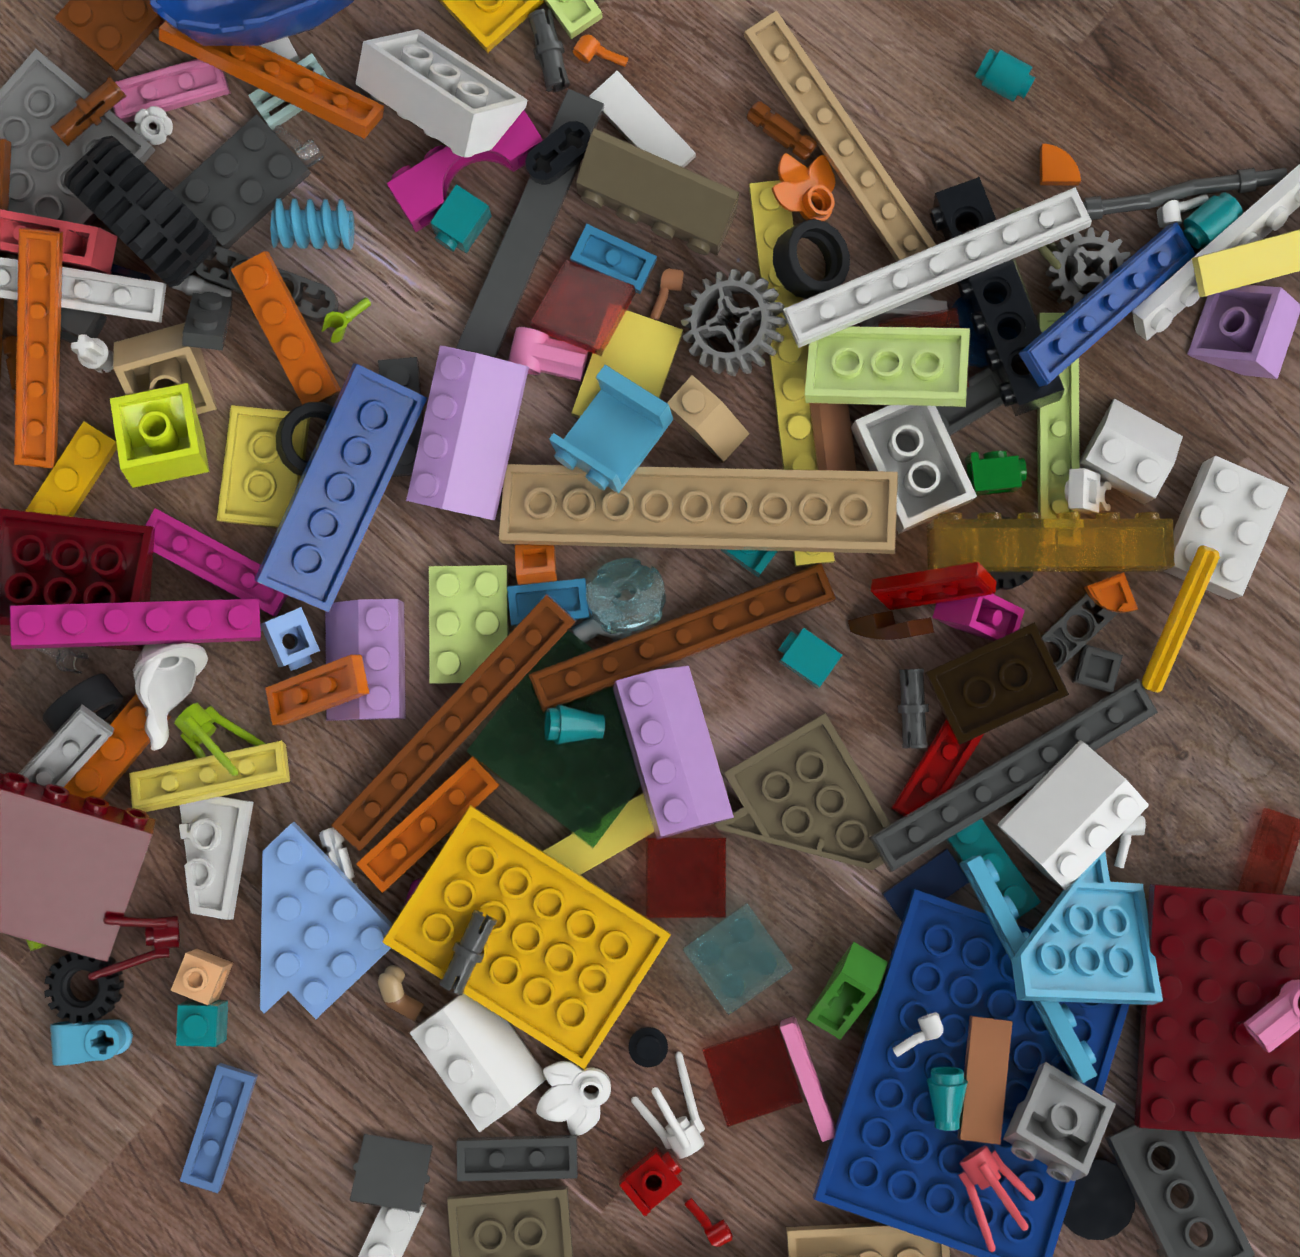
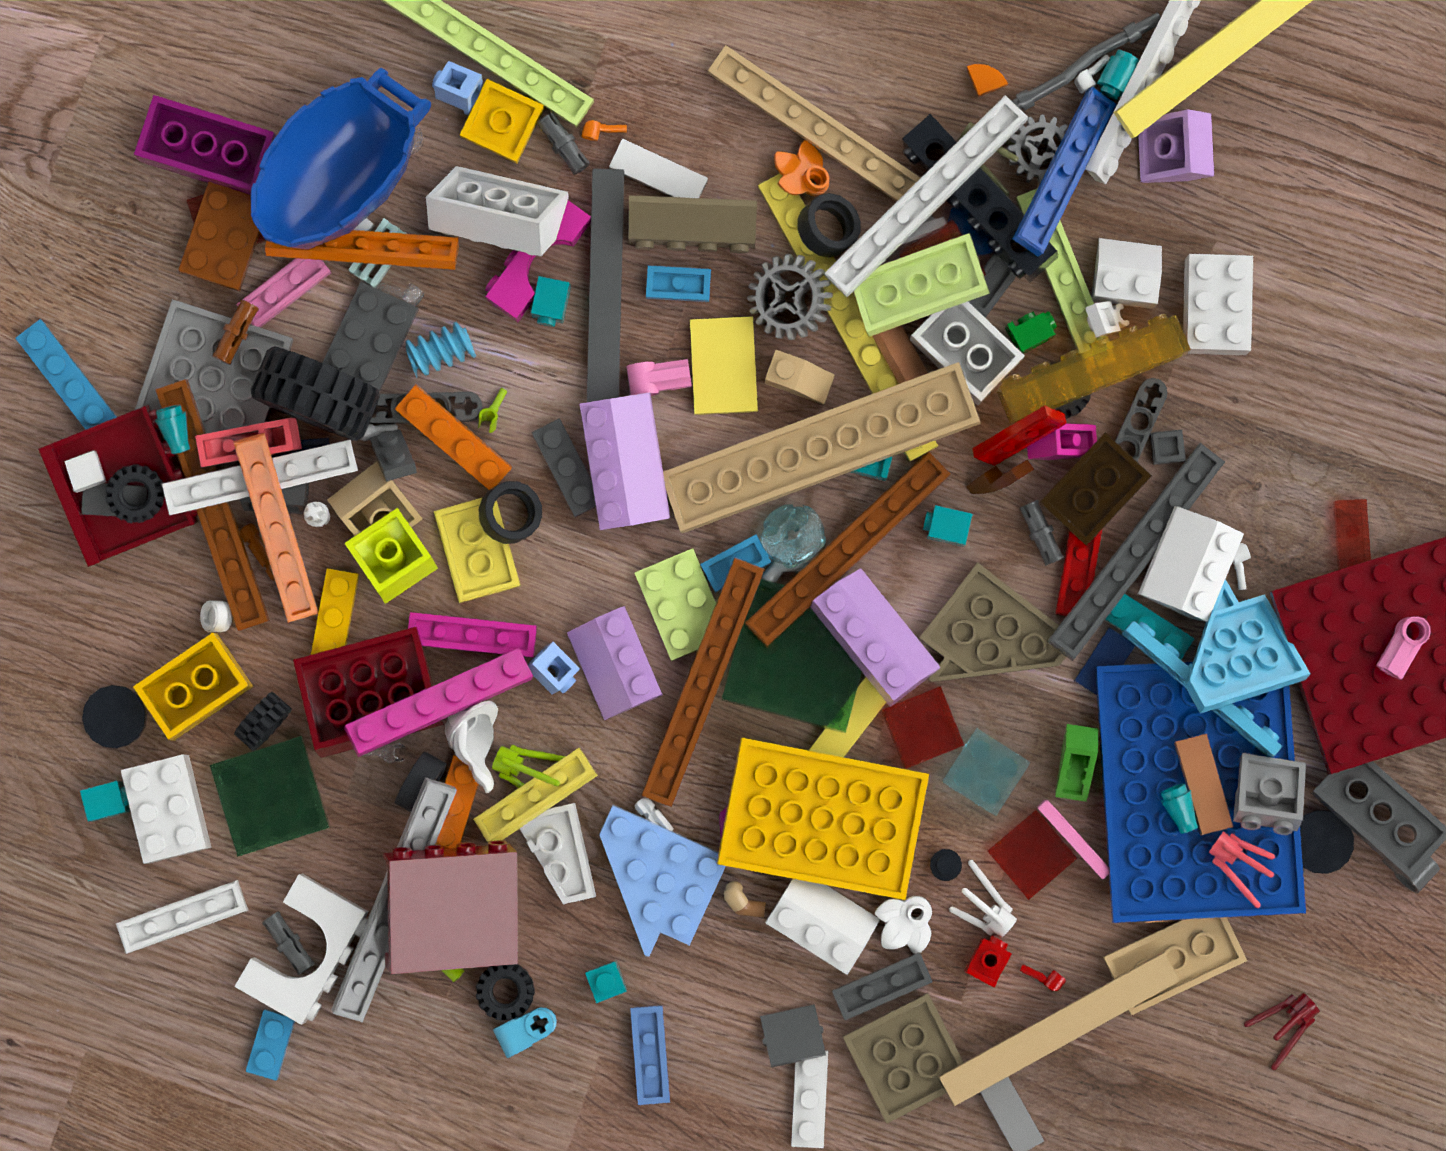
camera: 25 degrees left, 0 degrees up
dark red plant [88,916,180,981] -> none
white plate [134,106,173,145] -> none
light nougat brick [171,949,233,1005] -> none
plate [254,363,427,612] -> none
orange plate [265,654,369,725] -> none
orange plate [356,756,500,893] -> none
dark grey pin [439,910,497,995] -> none
orange plate [515,544,557,585] -> none
black beam [525,121,591,185] -> none
clear red tile [530,259,636,356] -> none
teal cone [544,704,605,744] -> none
medium azure panel [549,365,674,494] -> none
nougat hand [649,268,684,321] -> none
dark orange axle [746,101,817,160] -> none
white hand [892,1012,943,1057] -> none
teal brick [975,49,1036,102] -> none
orange tile [1084,572,1138,613] -> none
yellow axle [1142,545,1220,693] -> none

